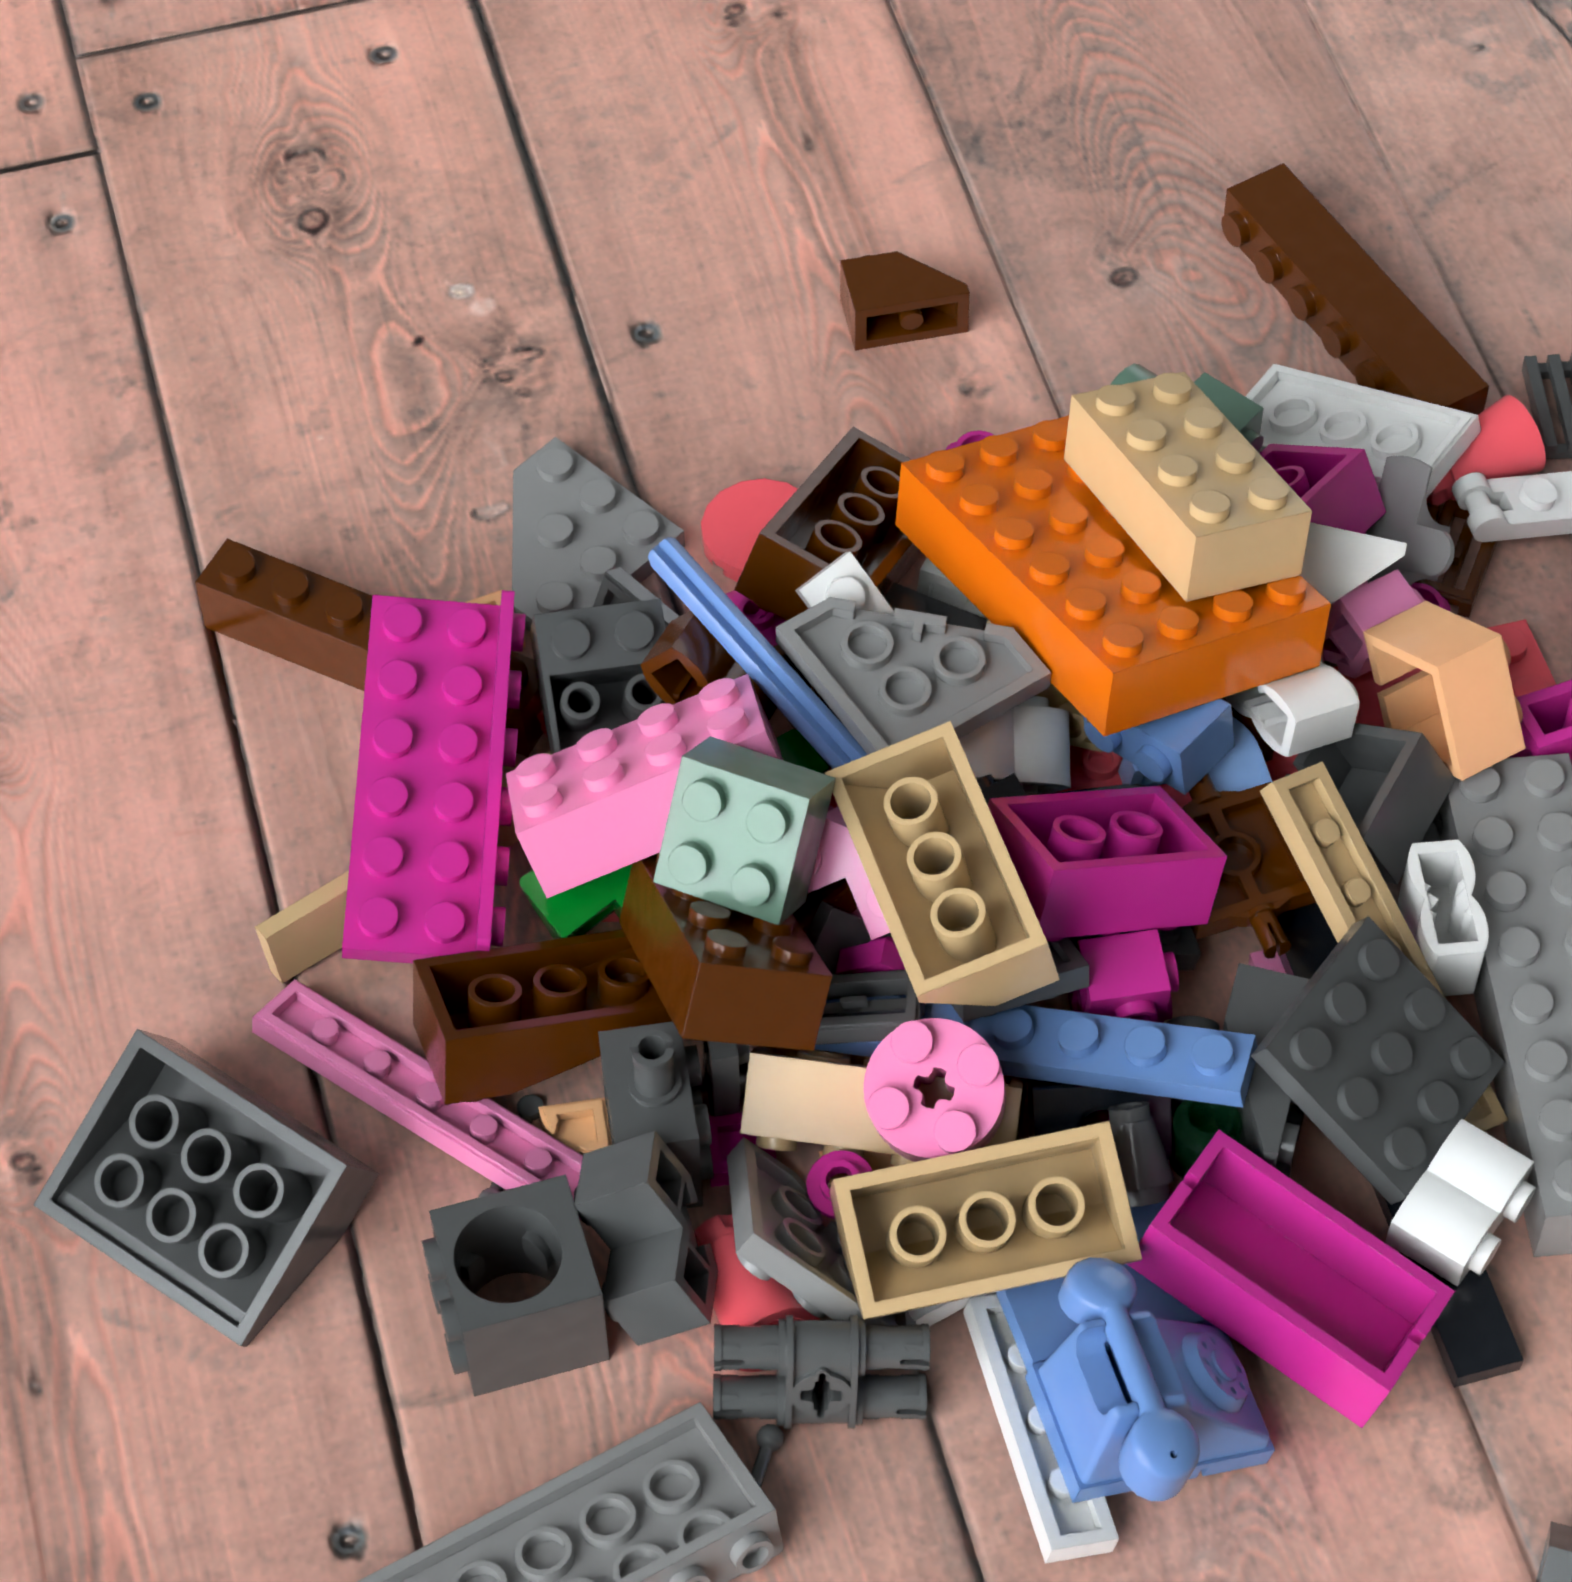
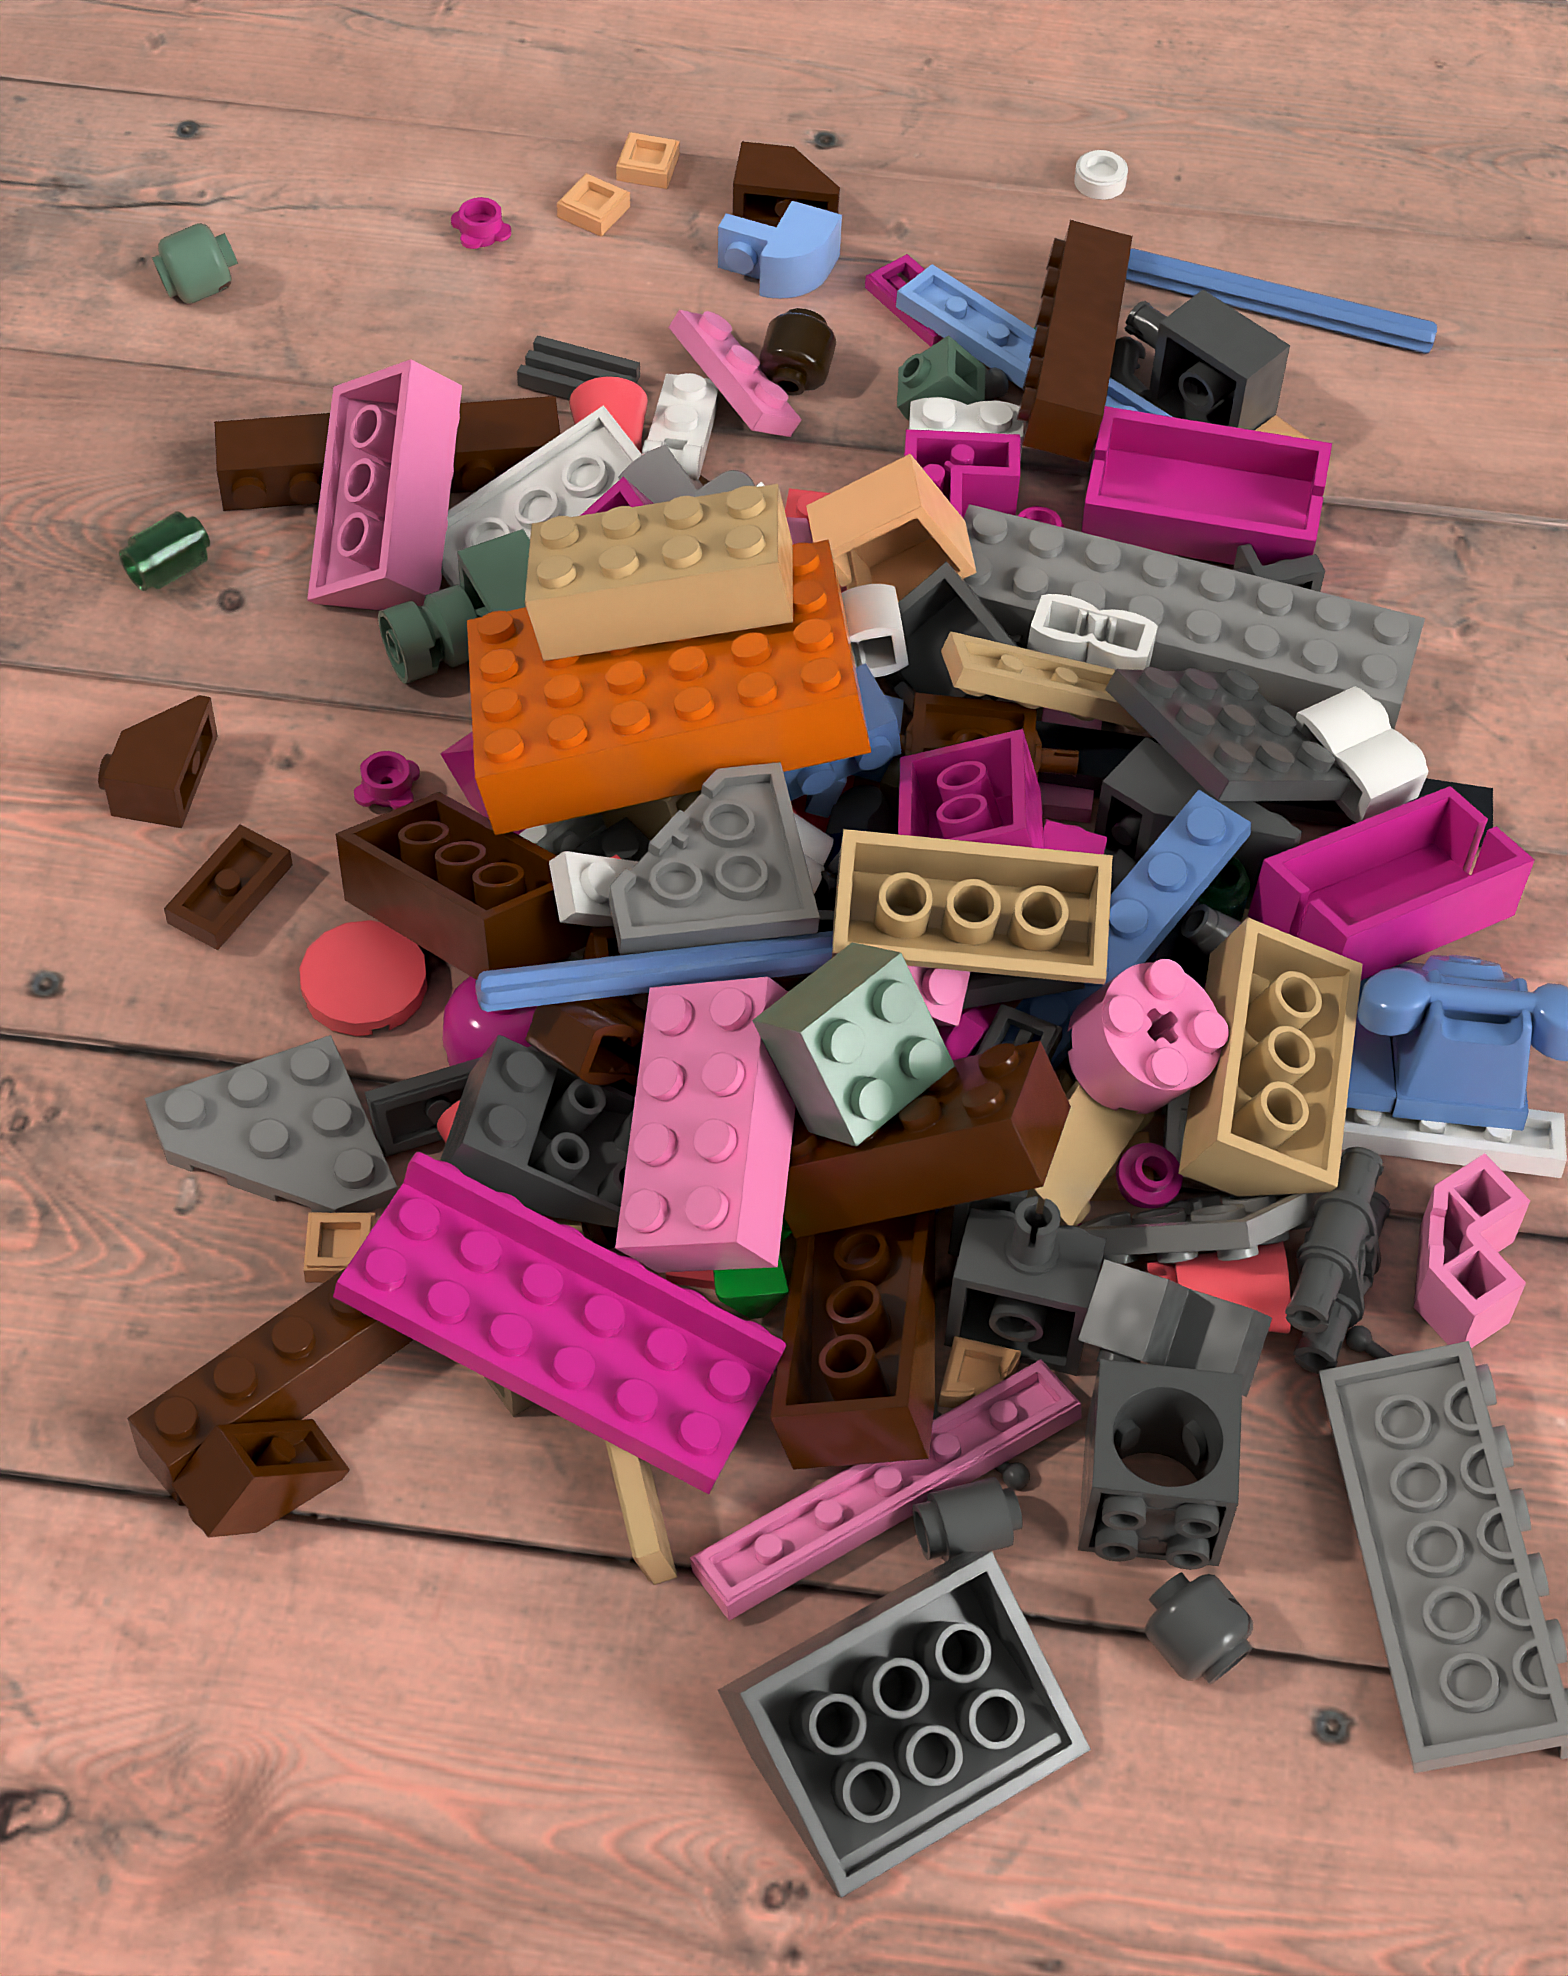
camera: 70 degrees left, 0 degrees up
none -> clear green brick [119,511,210,591]
none -> sand green head [152,223,238,304]
none -> reddish brown plate [164,824,293,950]
none -> reddish brown slope [171,1419,350,1538]
none -> bright pink slope [307,359,462,610]
none -> dark grey brick [912,1477,1023,1562]
none -> dark grey head [1145,1572,1253,1685]
none -> bright pink brick [1414,1153,1530,1348]

